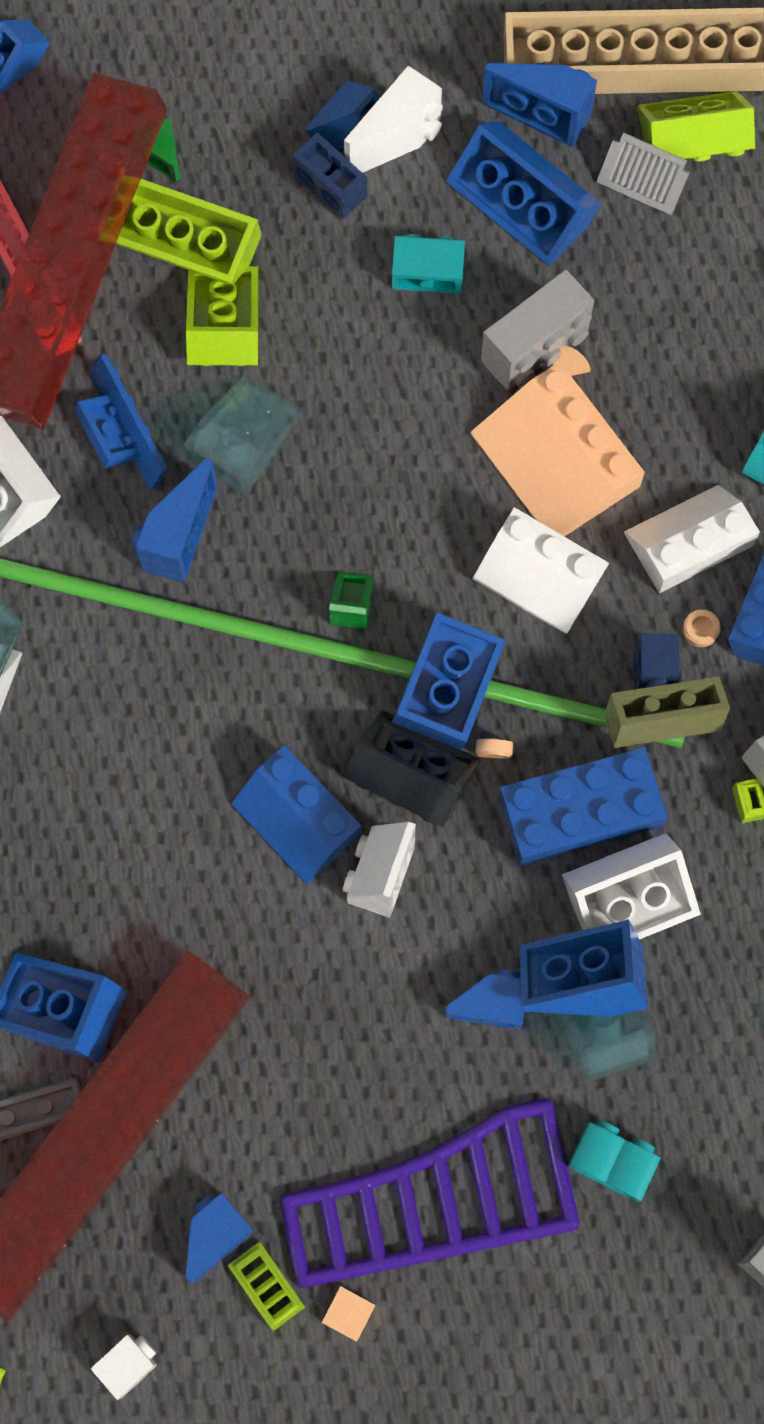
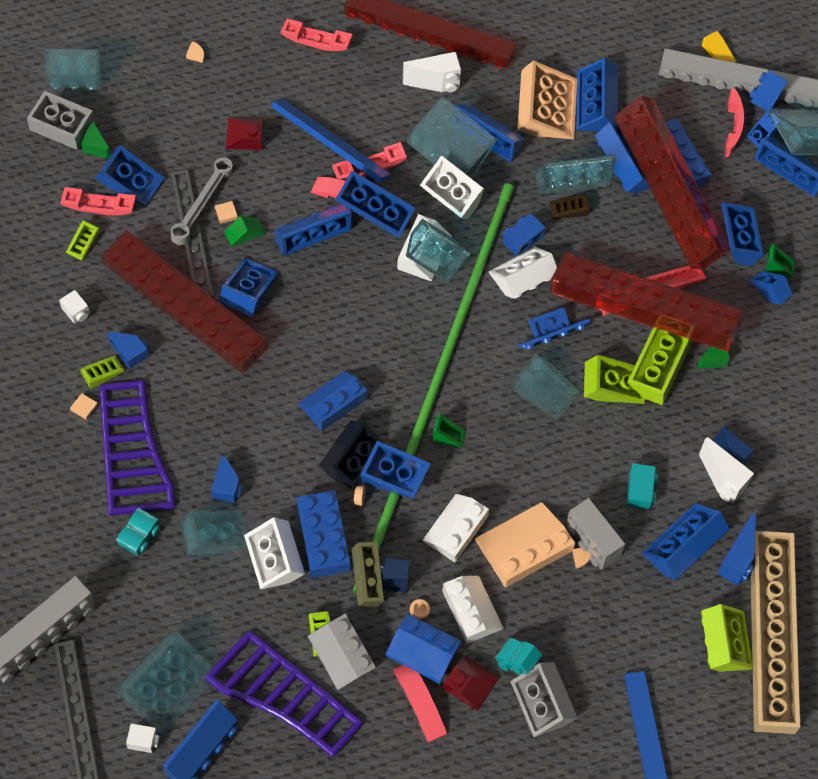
camera: 90 degrees right, 10 degrees down
blue slope [133,458,218,583] -> none
dark blue brick [292,133,367,219] -> none
white slope [343,822,416,918] -> none
blue slope [519,919,648,1017] -> none
light grey window [596,133,690,215] -> none

